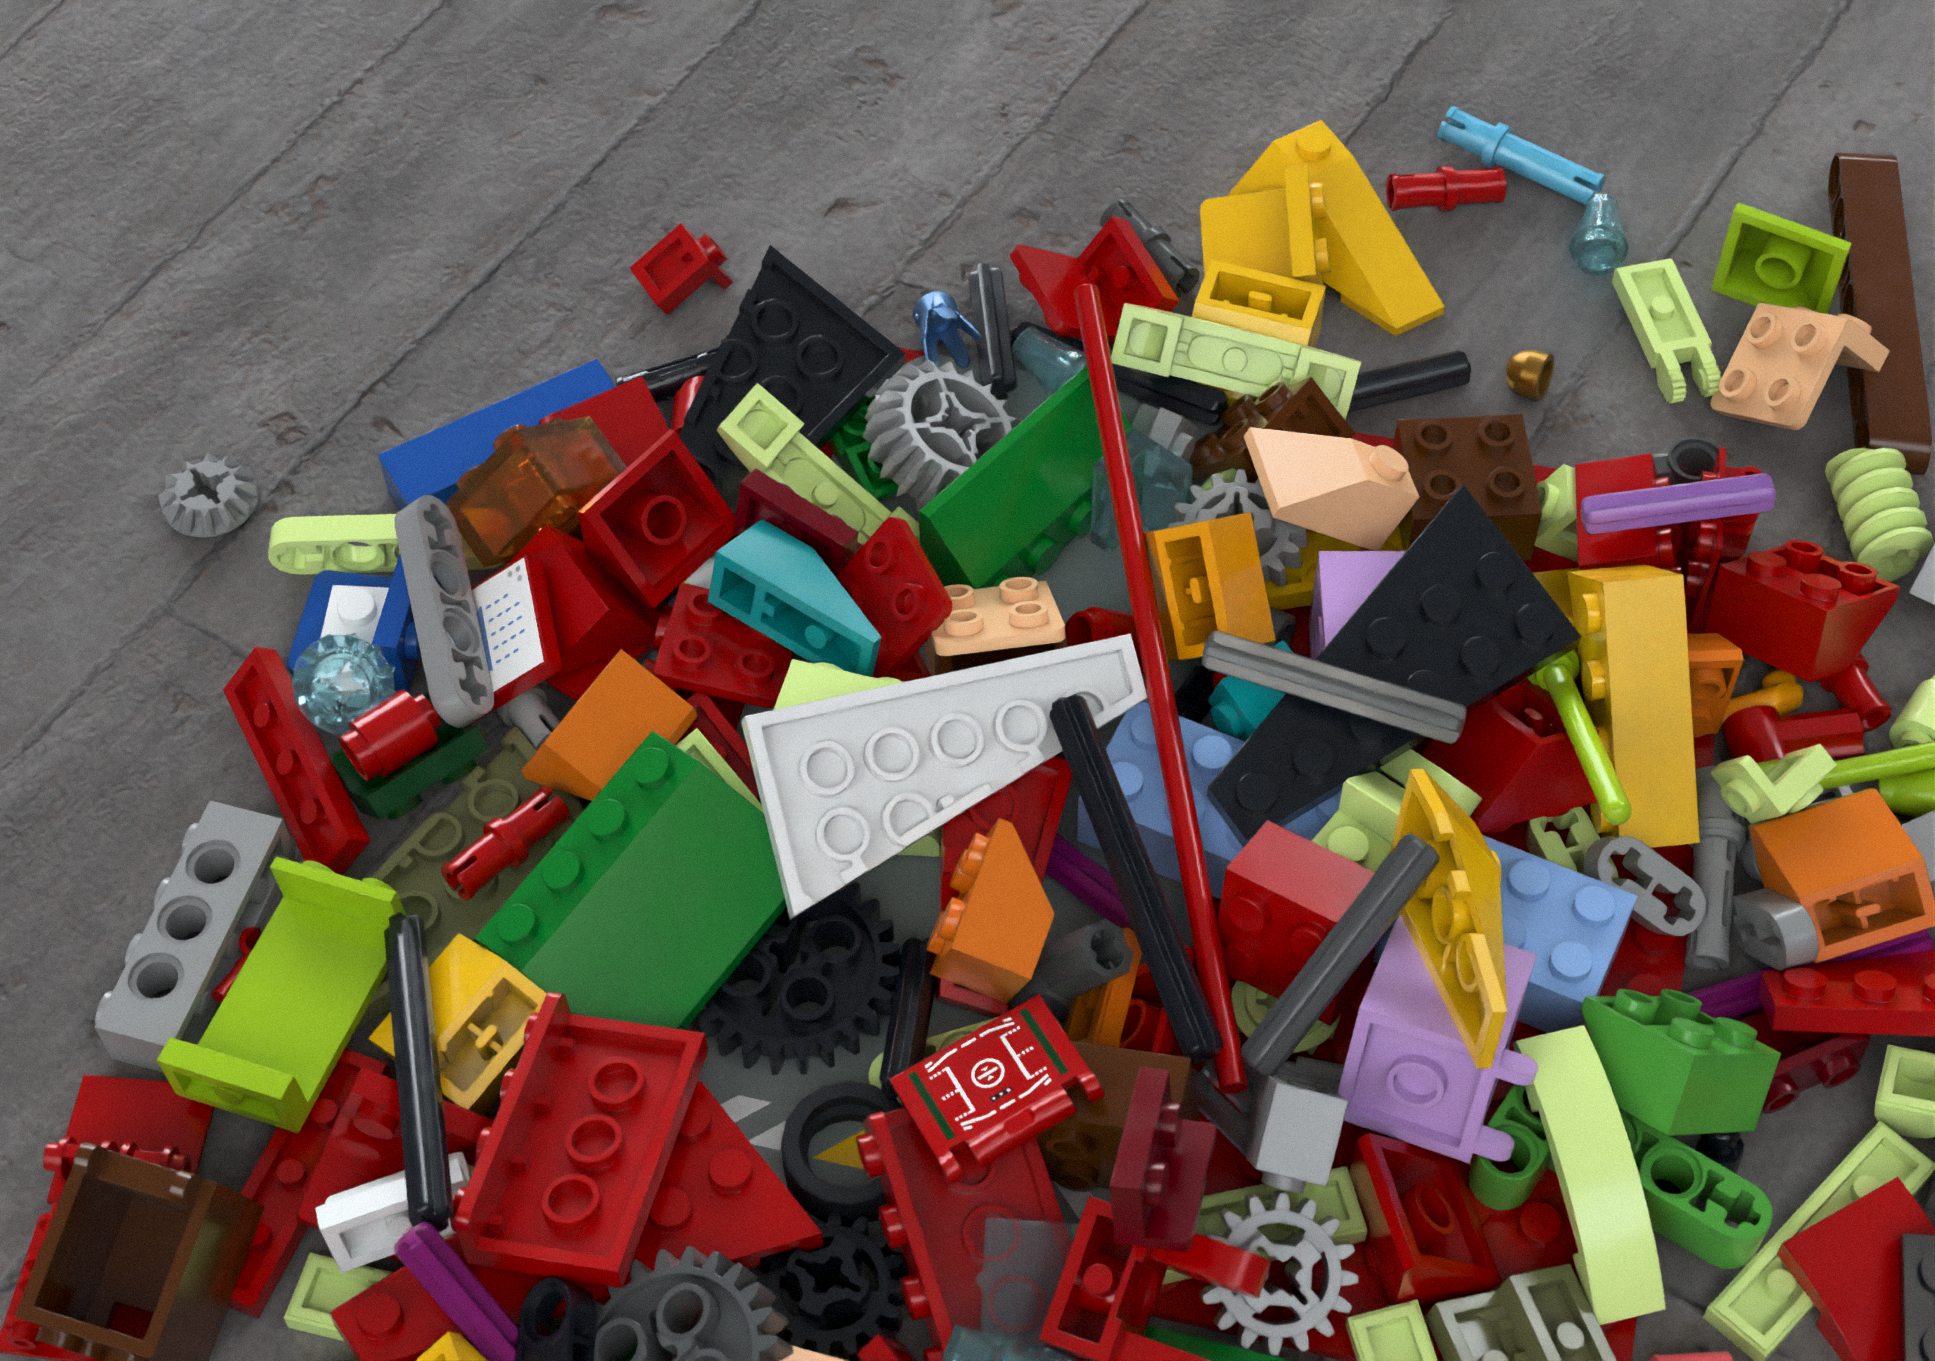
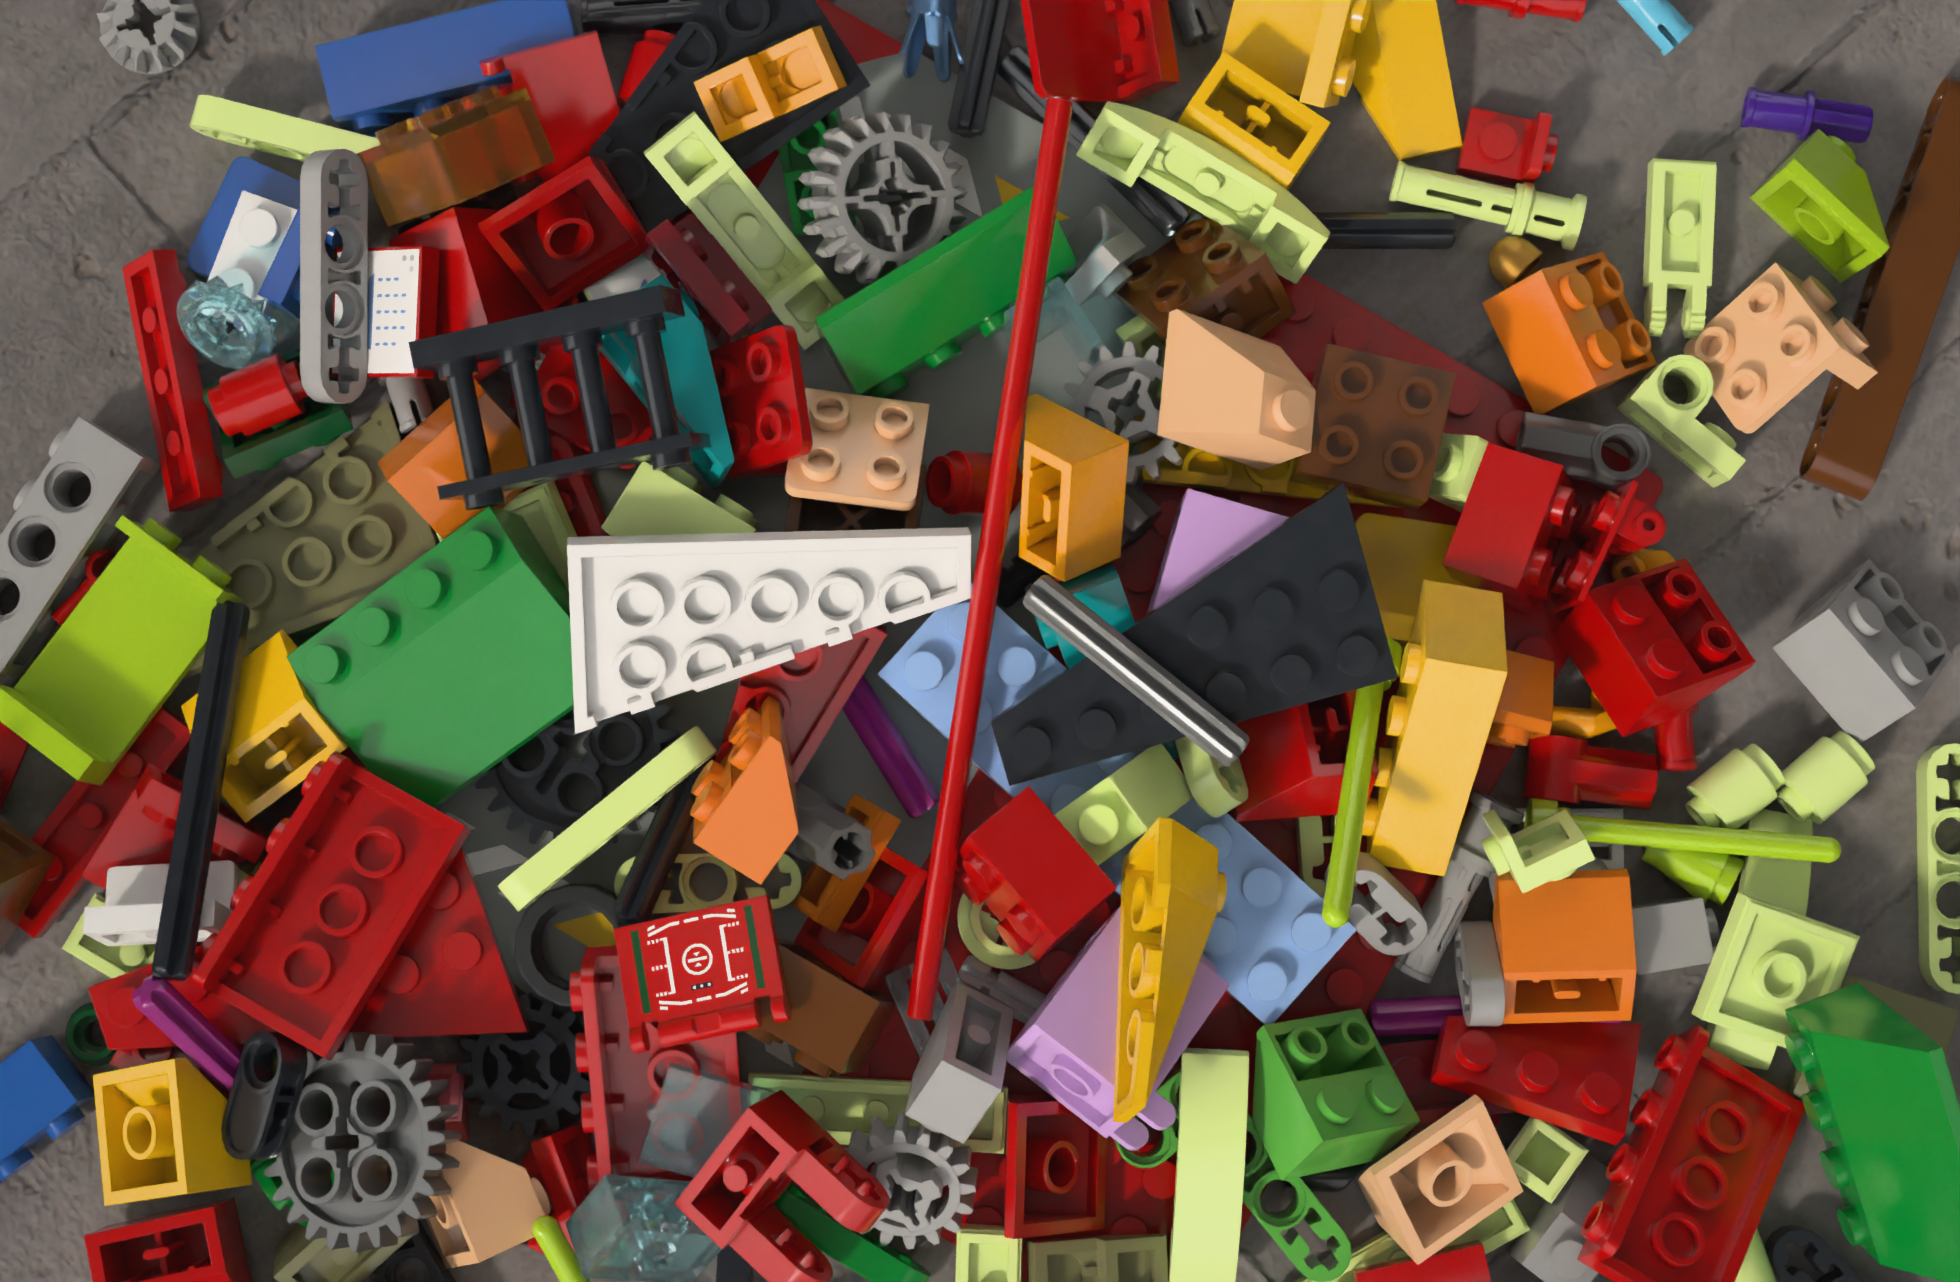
camera: 15 degrees right, 30 degrees up
red pin [440,785,570,901] -> none
clear light blue cone [1012,326,1087,397] -> none
black axle [1049,694,1223,1064] -> none
dark red bracket [1109,1067,1217,1252] -> none
dark grey axle [1241,833,1440,1076] -> none
clear light blue cone [1570,194,1628,275] -> none
medium lavender axle [1580,473,1776,535] -> none
yellowish green piece [1825,447,1934,582] -> none
none -> black fence [408,285,711,510]
none -> yellowish green beam [498,725,718,912]
none -> light orange slope [693,25,847,142]
none -> light nougat slope [1357,1094,1524,1265]
none -> yellowish green pin [1389,161,1587,251]
none -> red bracket [1455,107,1559,186]
none -> orange slope [1482,252,1657,415]
none -> yellowish green plate [1616,354,1746,488]
none -> dark purple axle [1740,87,1873,144]

